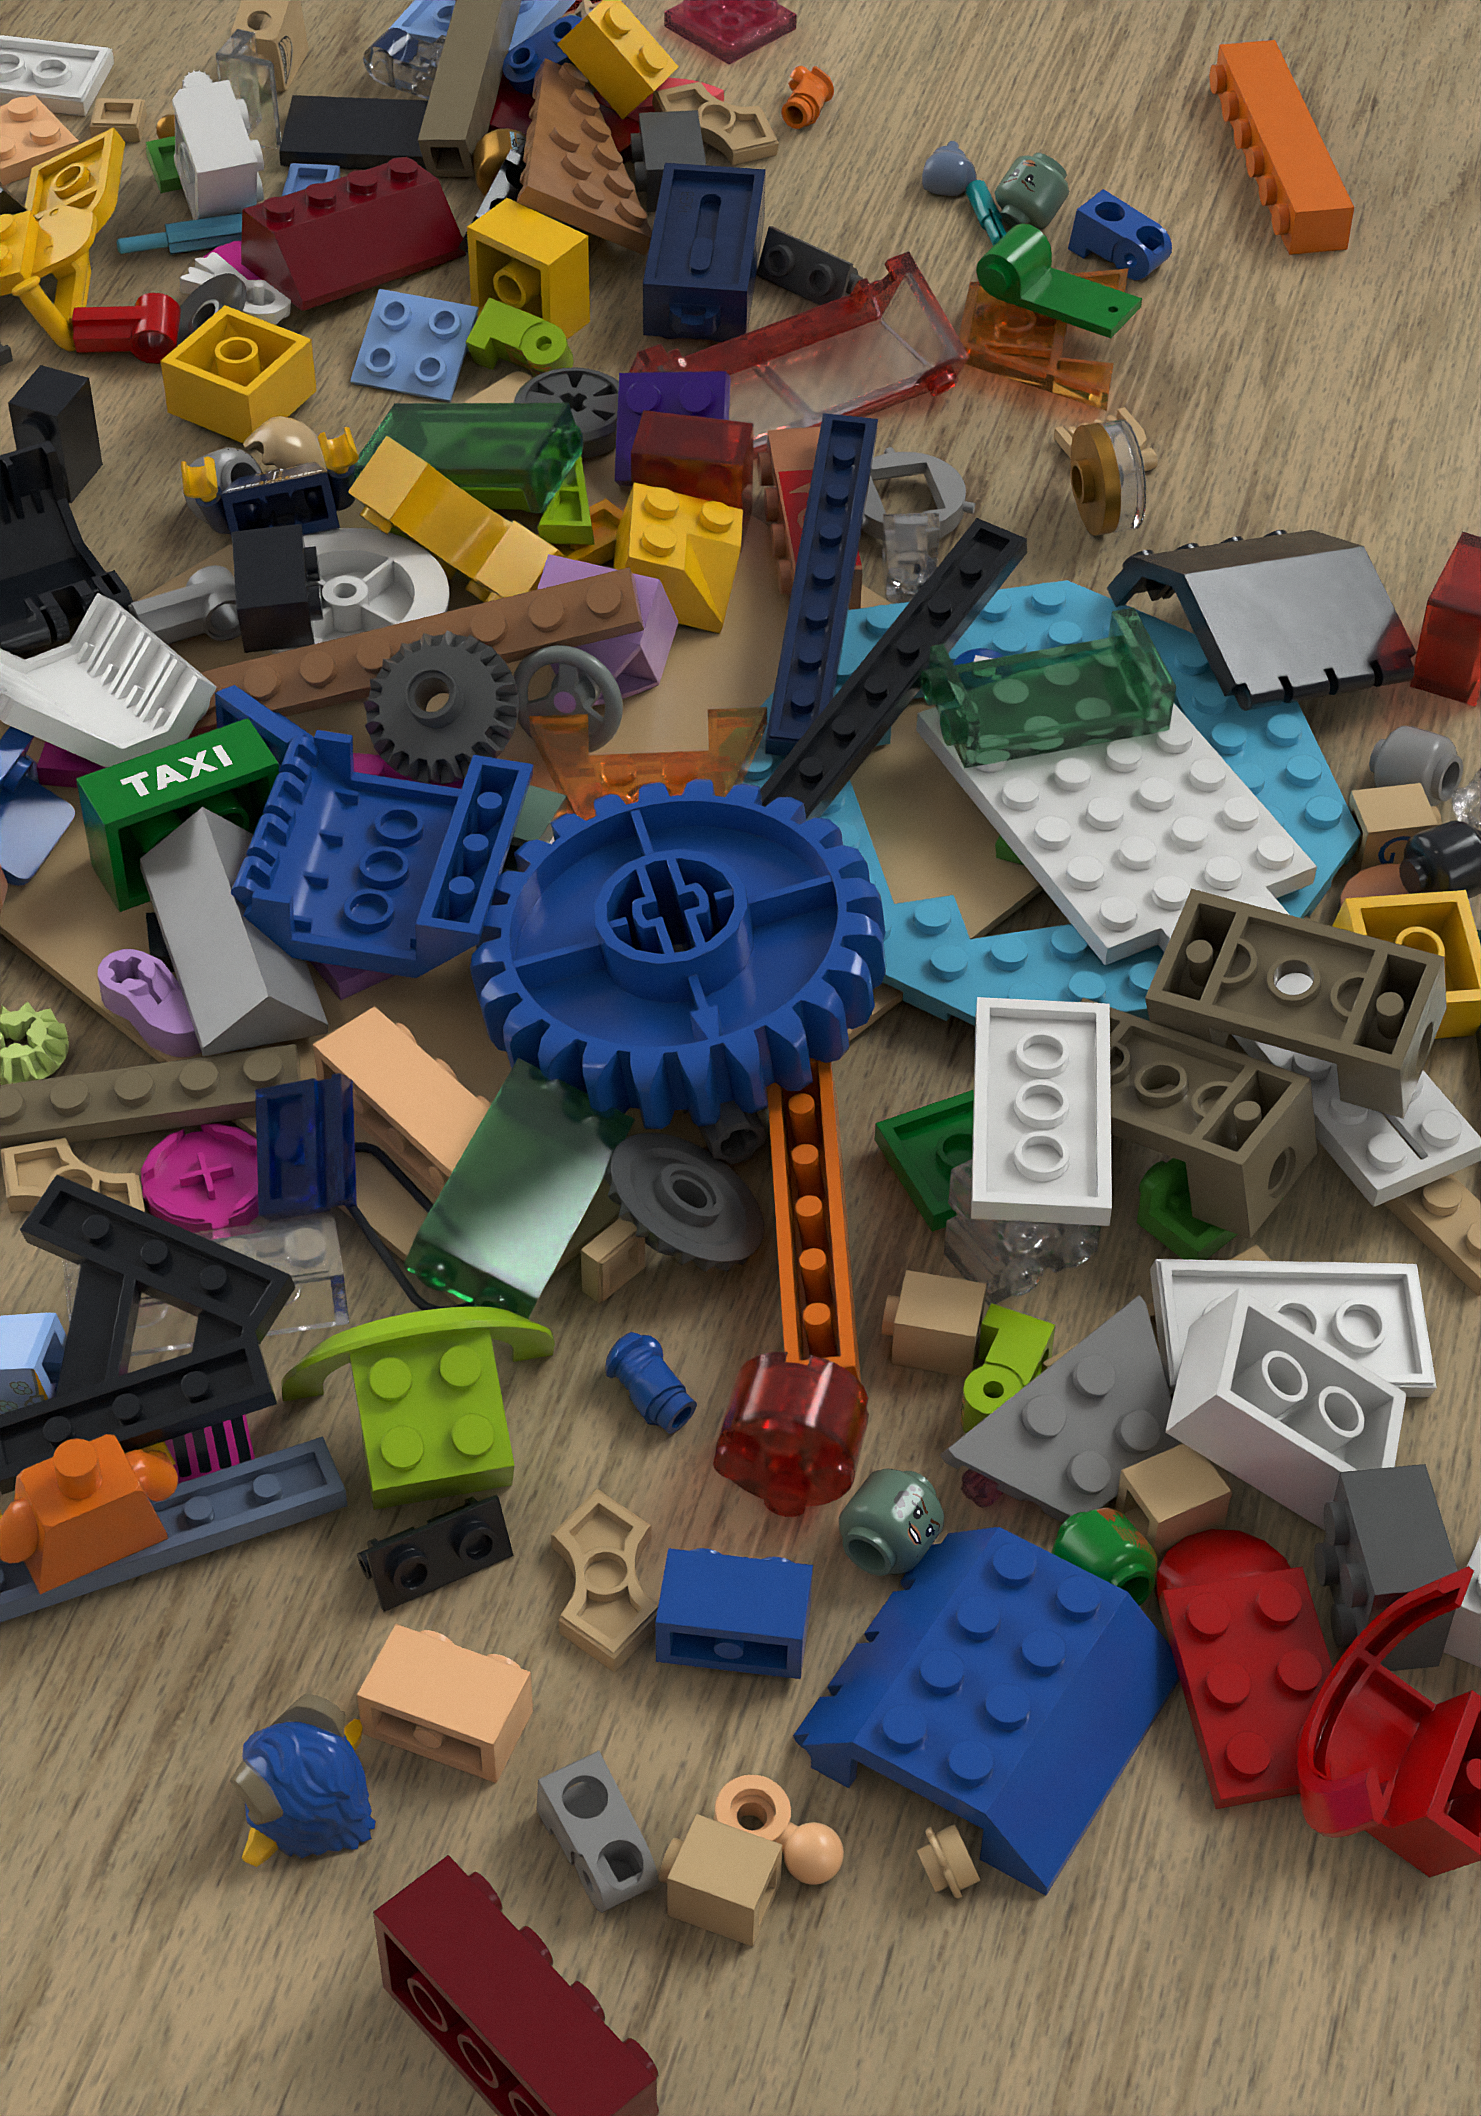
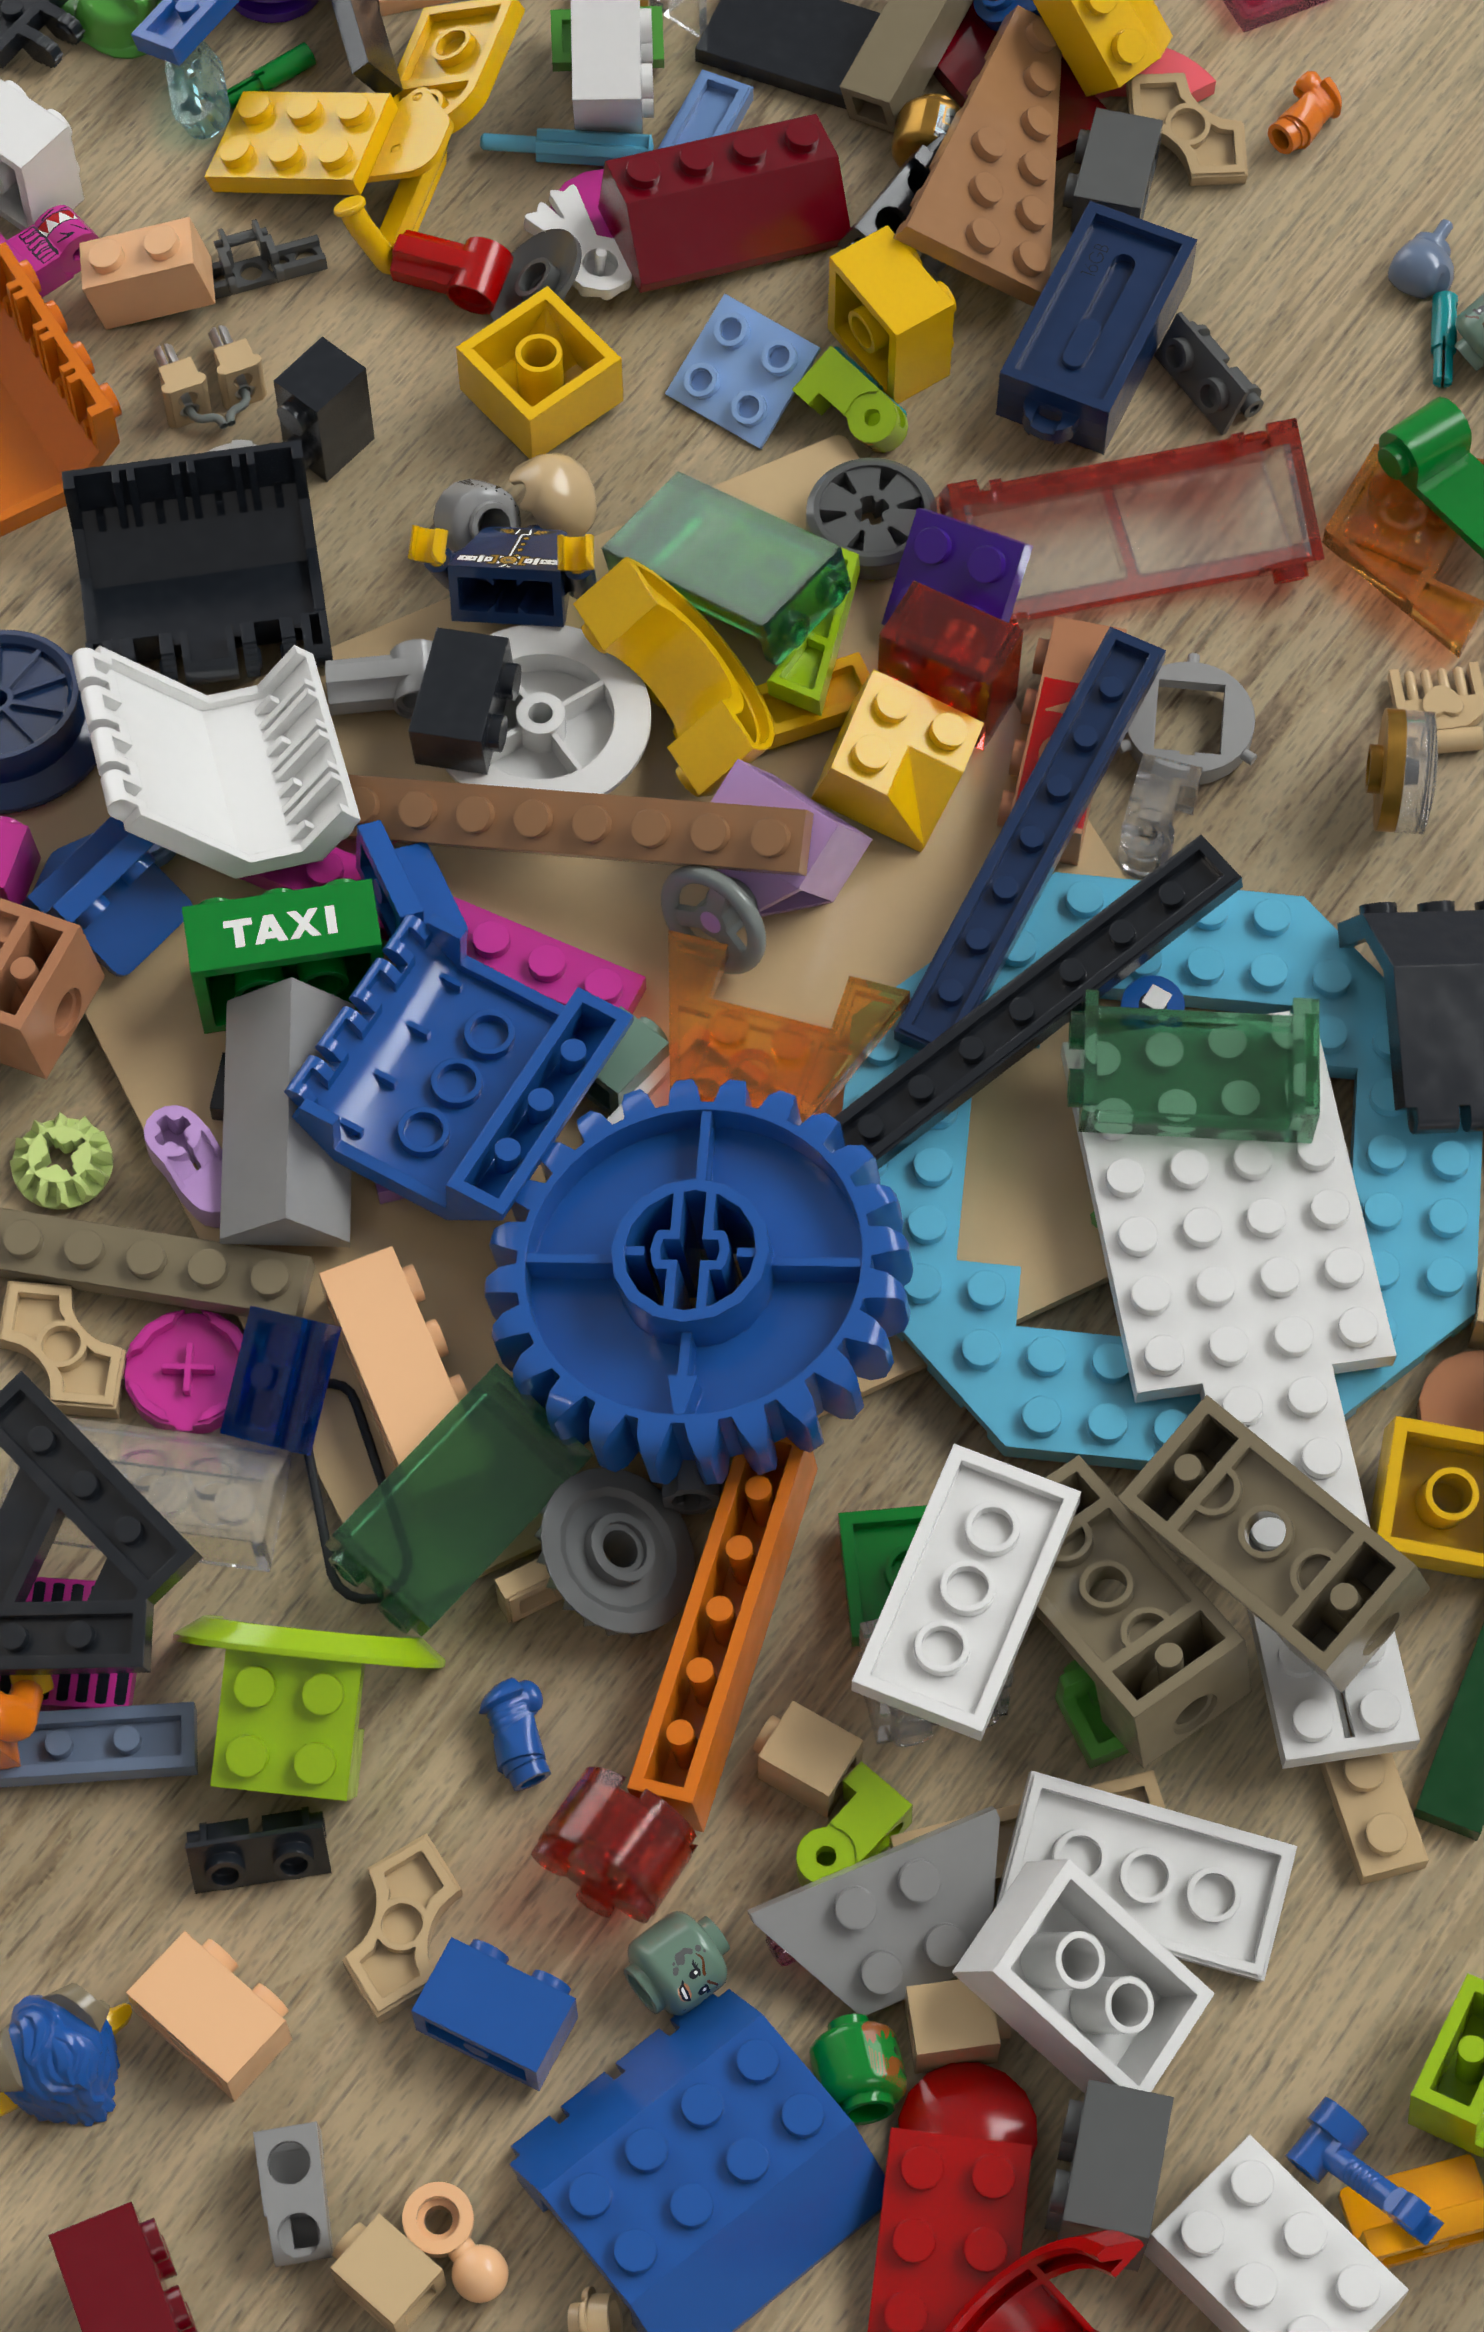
camera: 20 degrees right, 15 degrees up
dark grey gear [364,630,519,784] -> none

